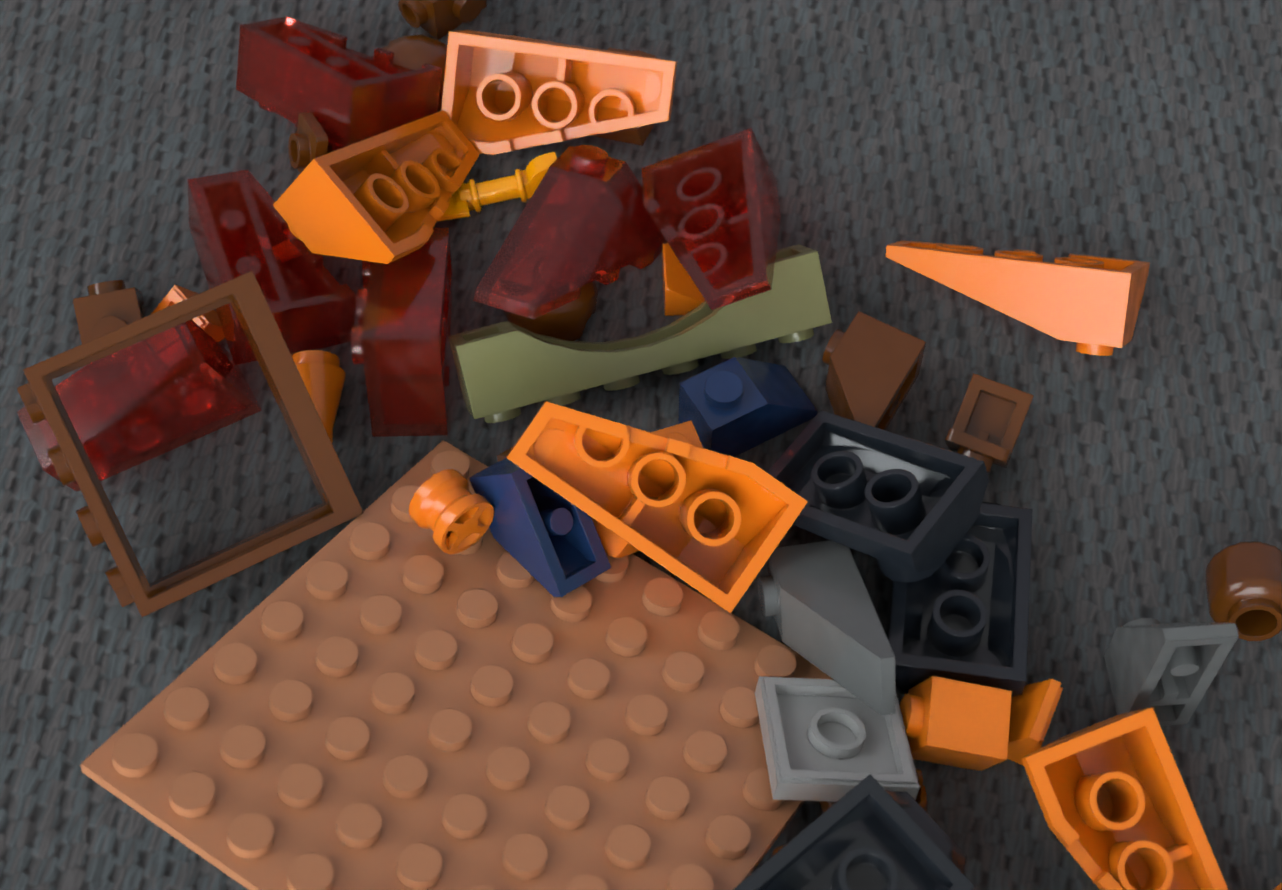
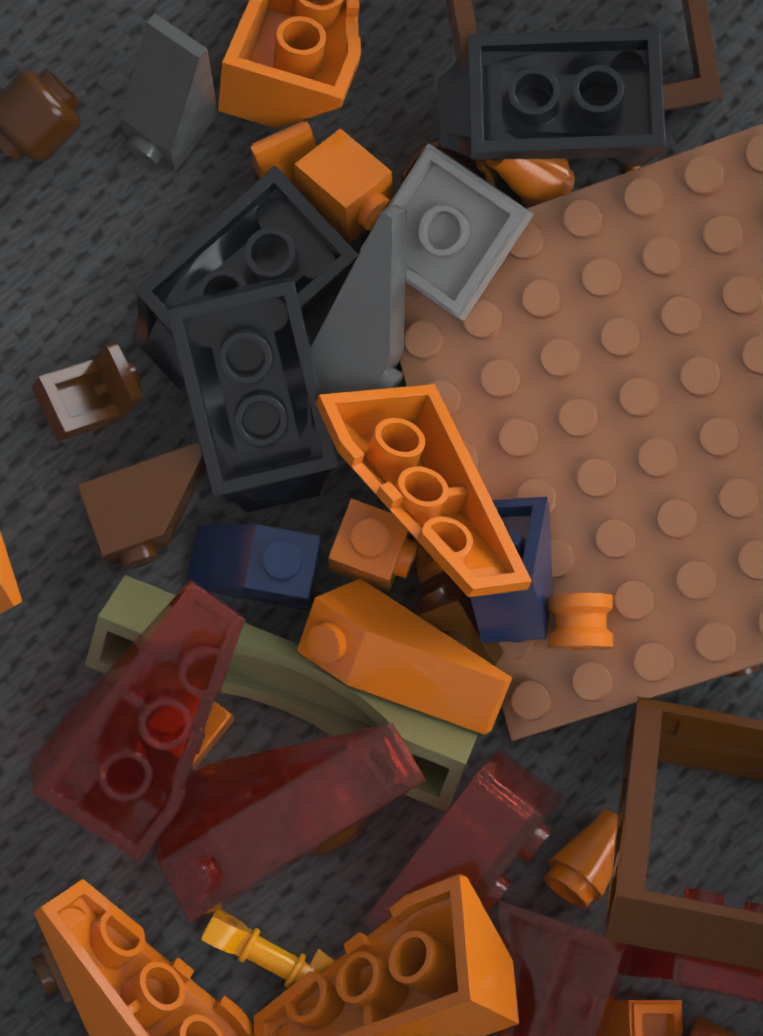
camera: 140 degrees left, 20 degrees up
none -> orange slope [297,578,512,735]

